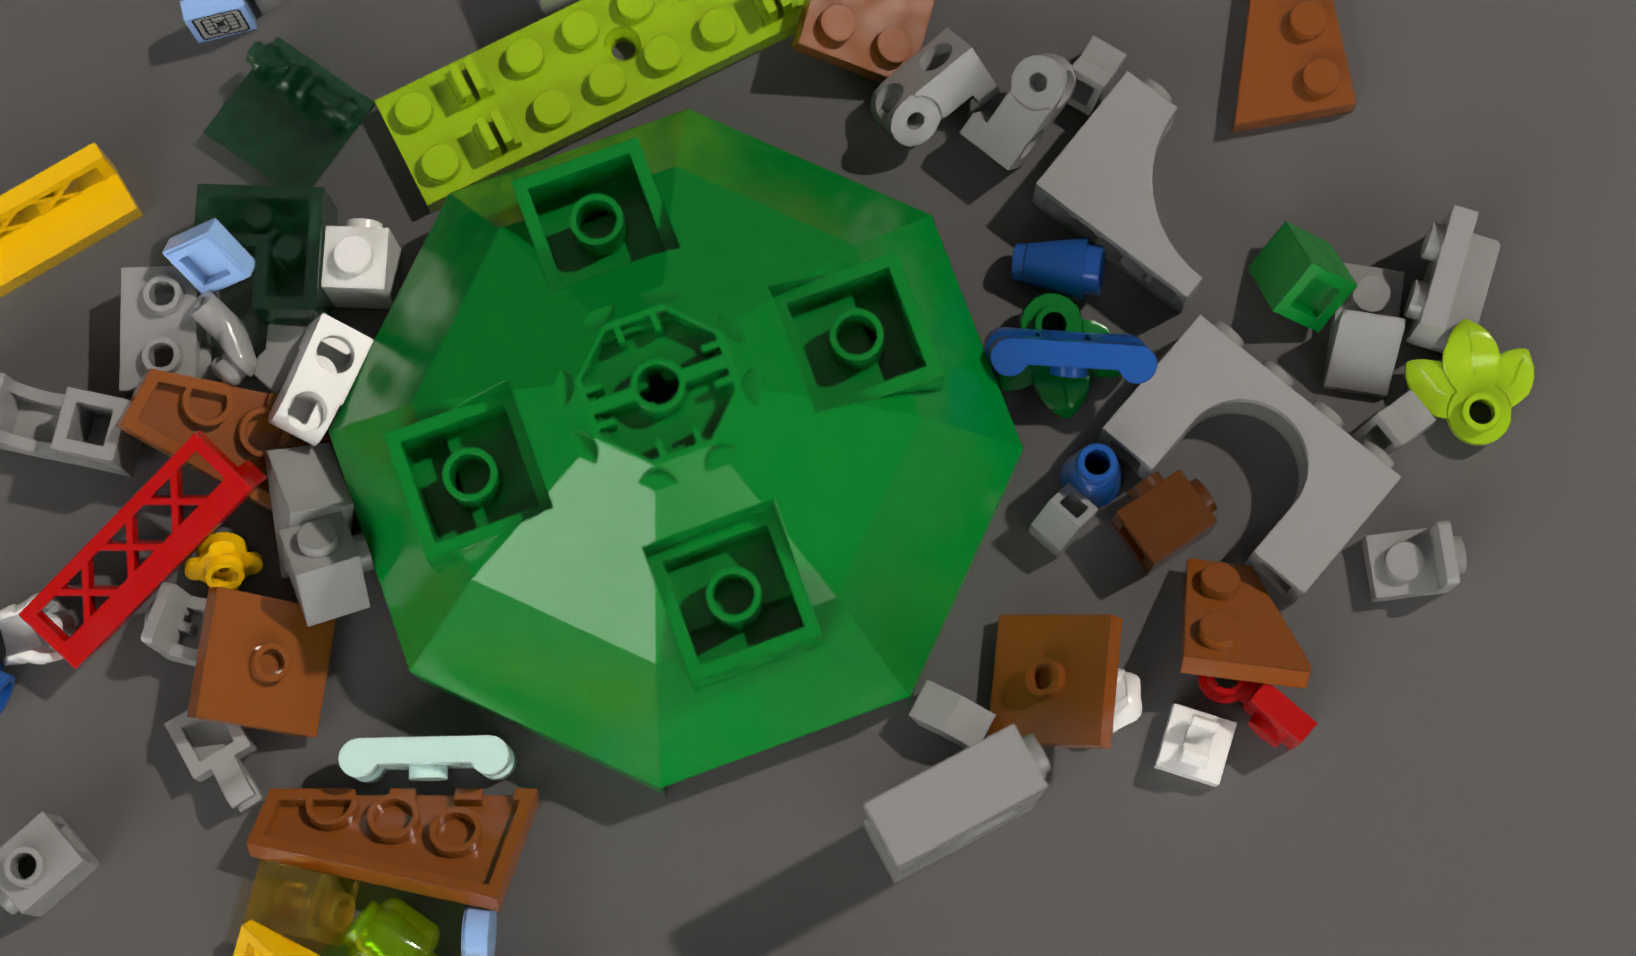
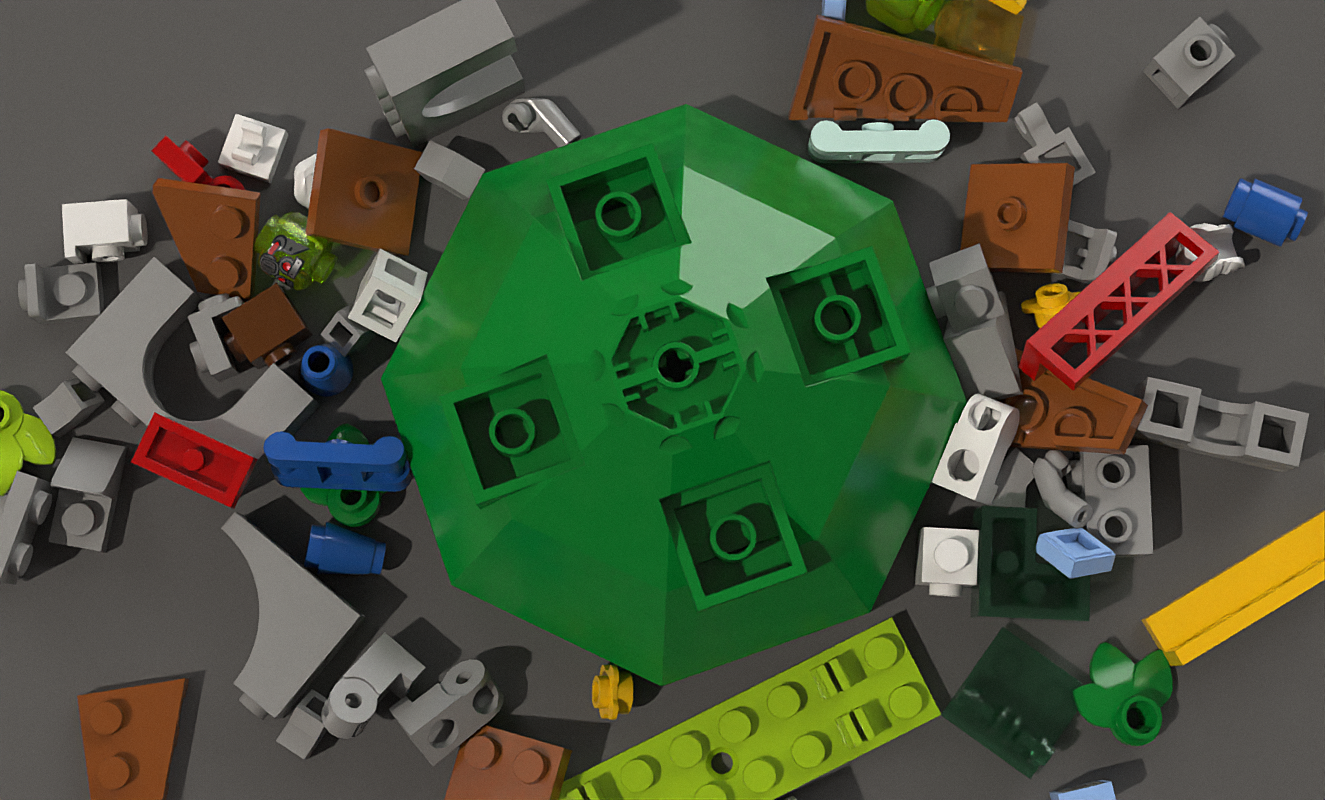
camera: 175 degrees right, 5 degrees up
green panel [1249,221,1358,333] -> none
none -> white brick [62,199,148,265]
none -> red plate [131,412,258,509]
none -> light grey bracket [187,293,245,382]
none -> clear neon green head [254,211,338,291]
none -> white brick [348,249,428,342]
none -> light grey arm [502,98,582,148]
none -> yellow plate [592,665,633,720]
none -> green plate [1073,642,1173,746]

